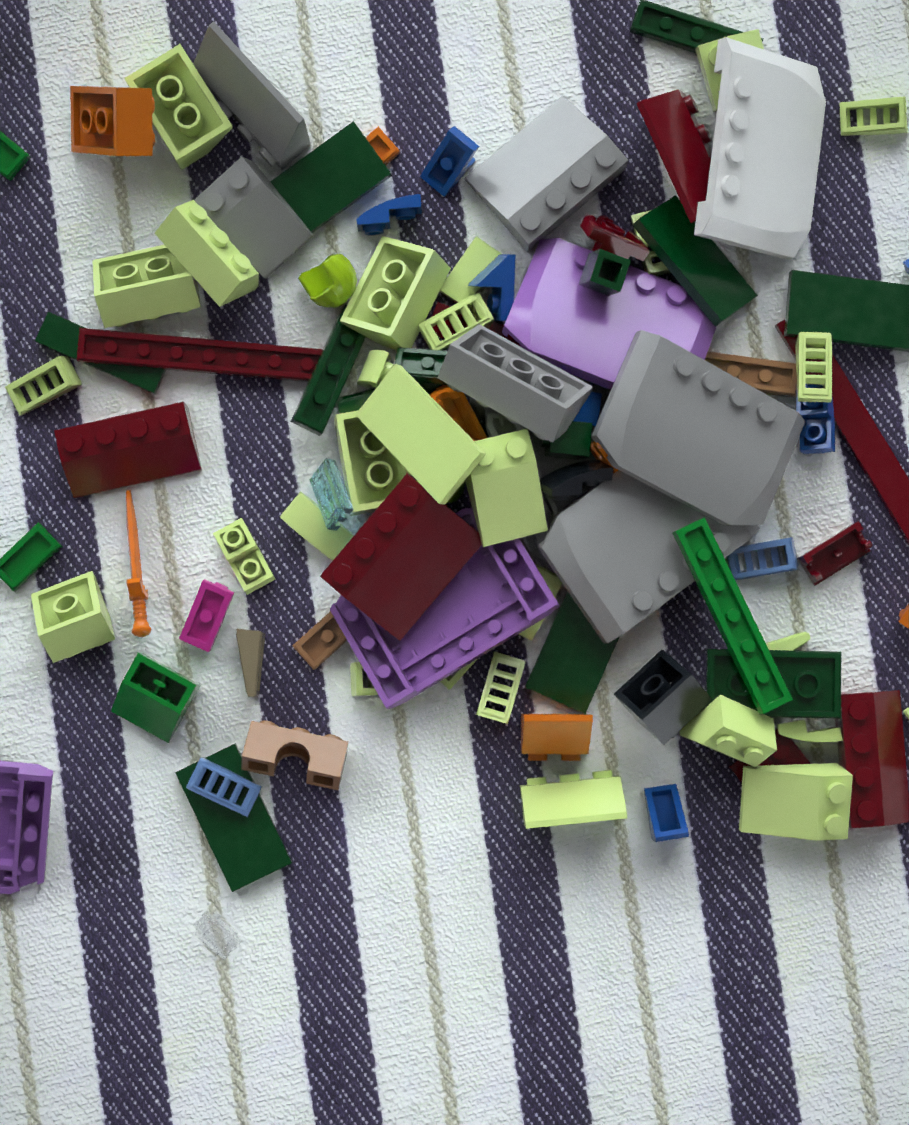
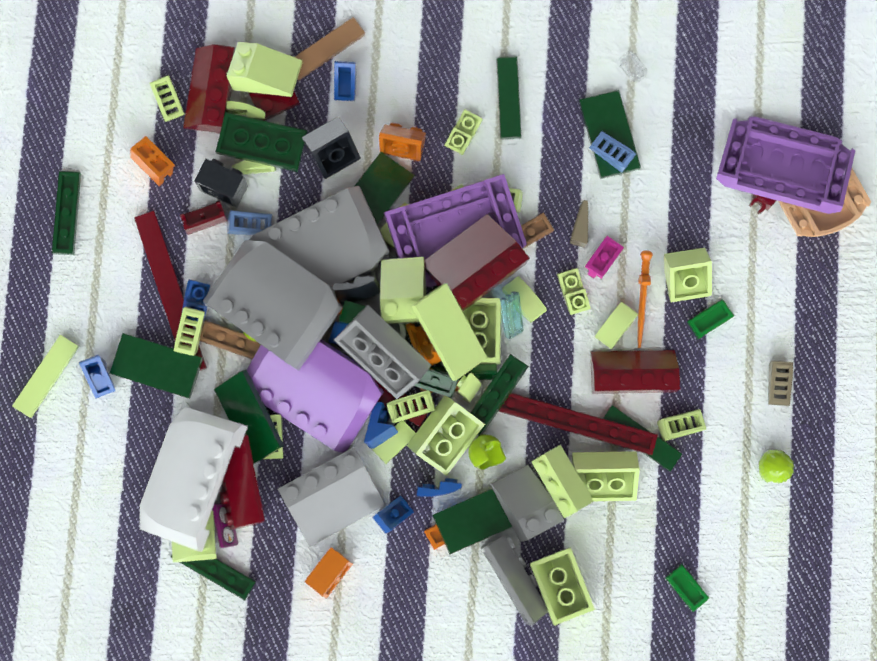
camera: 175 degrees left, 5 degrees down
orange slope [70,86,155,156] -> none
green slope [111,653,201,743] -> none
arch [241,720,349,791] -> none
yellowish green slope [476,652,526,724] -> none
yellowish green slope [520,770,627,829] -> none
dark green brick [578,249,631,296] -> none
dark red plate [580,215,649,262] -> none
green plate [672,517,793,715] -> none
yellowish green slope [680,695,777,767] -> none
yellowish green slope [839,96,908,136] -> none
none -> black brick [194,158,248,208]
none -> slope [212,504,238,548]
none -> medium nougat tile [295,17,365,81]
none -> orange hinge [304,547,353,599]
none -> yellowish green slope [444,109,483,155]
none -> dark green tile [496,57,521,139]
none -> yellowish green slope [595,302,639,349]

